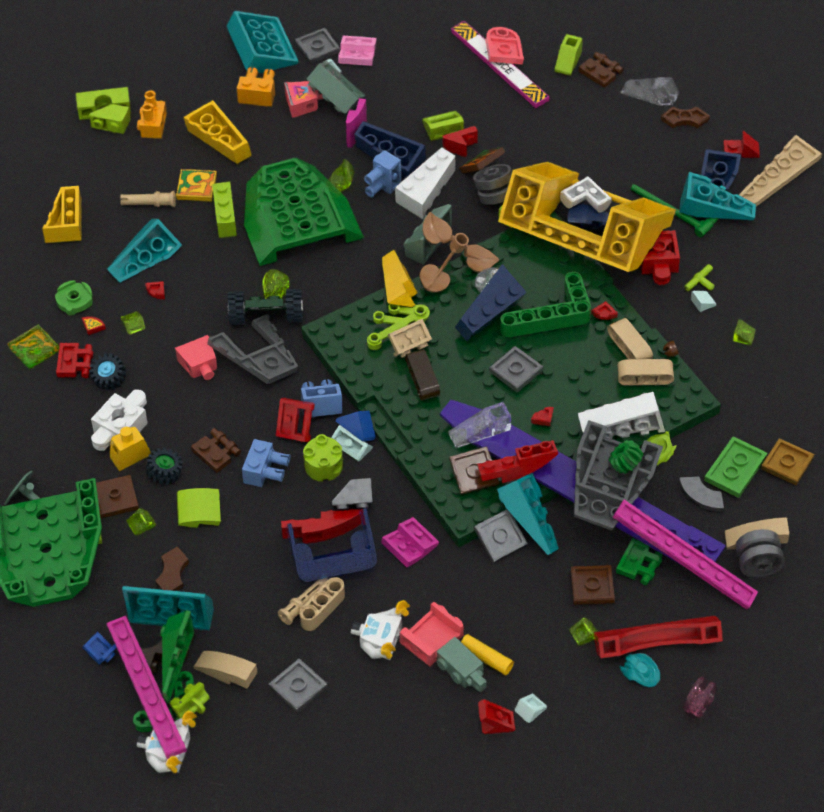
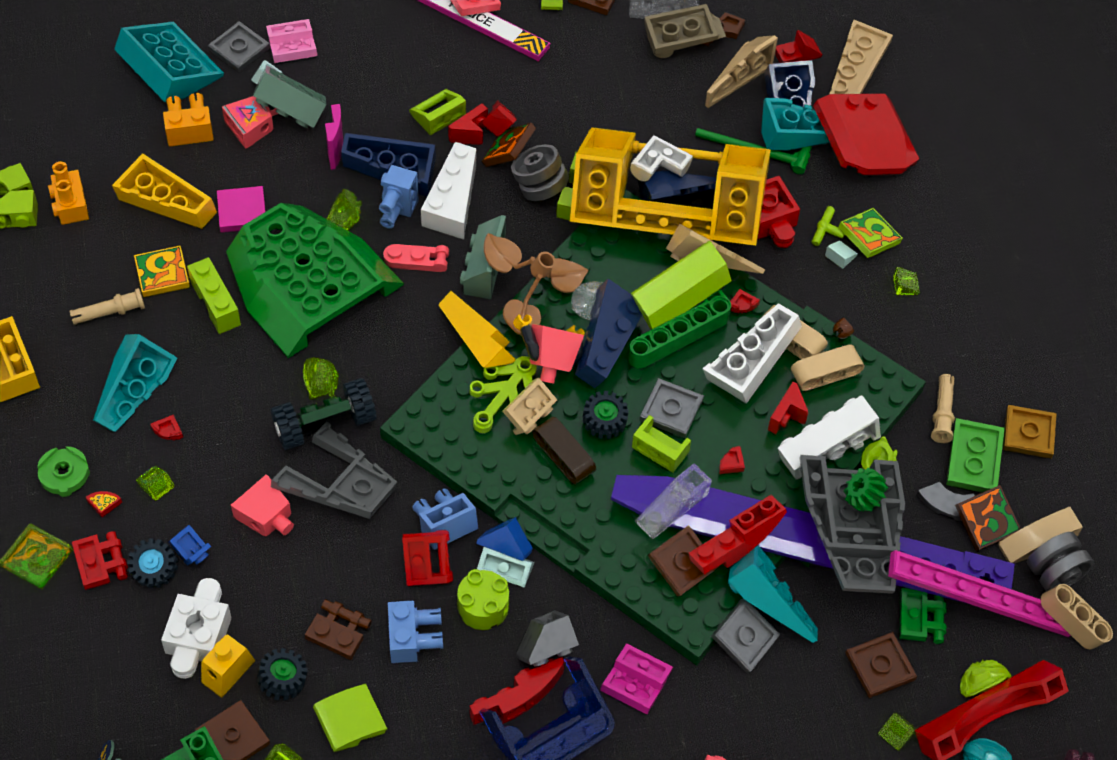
camera: 25 degrees left, 5 degrees up
none -> blue bracket [168,525,211,566]
none -> dark pink tile [217,186,265,233]
none -> coral plate [383,244,449,272]
none -> red slope [482,100,517,136]
none -> coral torso [513,314,585,384]
none -> black wheel [583,391,628,439]
none -> lime slope [631,241,732,330]
none -> lime panel [632,415,691,473]
none -> dark tan slope [644,4,726,58]
none -> tan wedge [666,223,765,274]
none -> white wedge [703,303,802,404]
none -> tan wedge [705,35,778,108]
none -> red slope [768,382,808,434]
none -> red wedge [813,94,919,175]
none -> tile [838,208,903,258]
none -> tan pin [931,374,955,443]
none -> tile [955,485,1021,551]
none -> lime hat [960,659,1011,697]
none -> tan beam [1041,584,1113,650]

